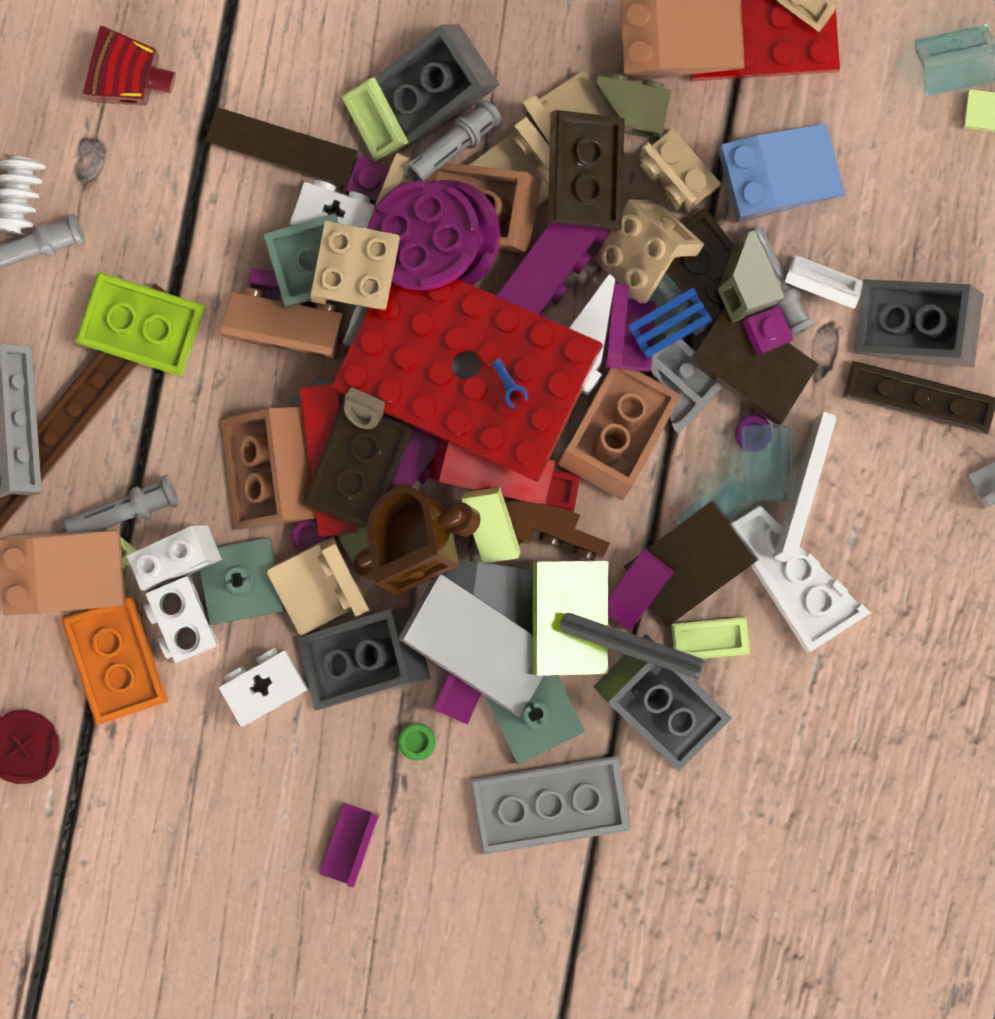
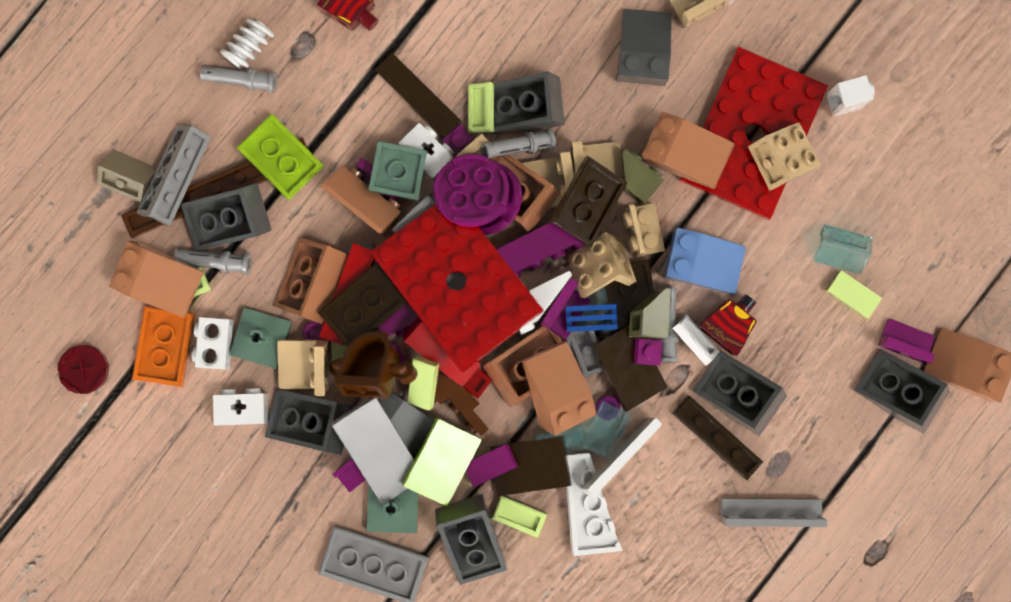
camera: 25 degrees right, 0 degrees up
white brick [127,525,222,591] -> none
tan bracket [311,221,400,310] -> none
magenta panel [319,802,380,888] -> none
dark tan tile [344,387,385,429] -> none
bright green tile [398,723,436,761] -> none
blue hand [492,359,528,409] -> none
dark grey axle [560,612,705,679] -> none
none -> dark grey slope [181,183,272,251]
none -> nougat slope [522,341,597,436]
none -> torso [697,294,757,356]

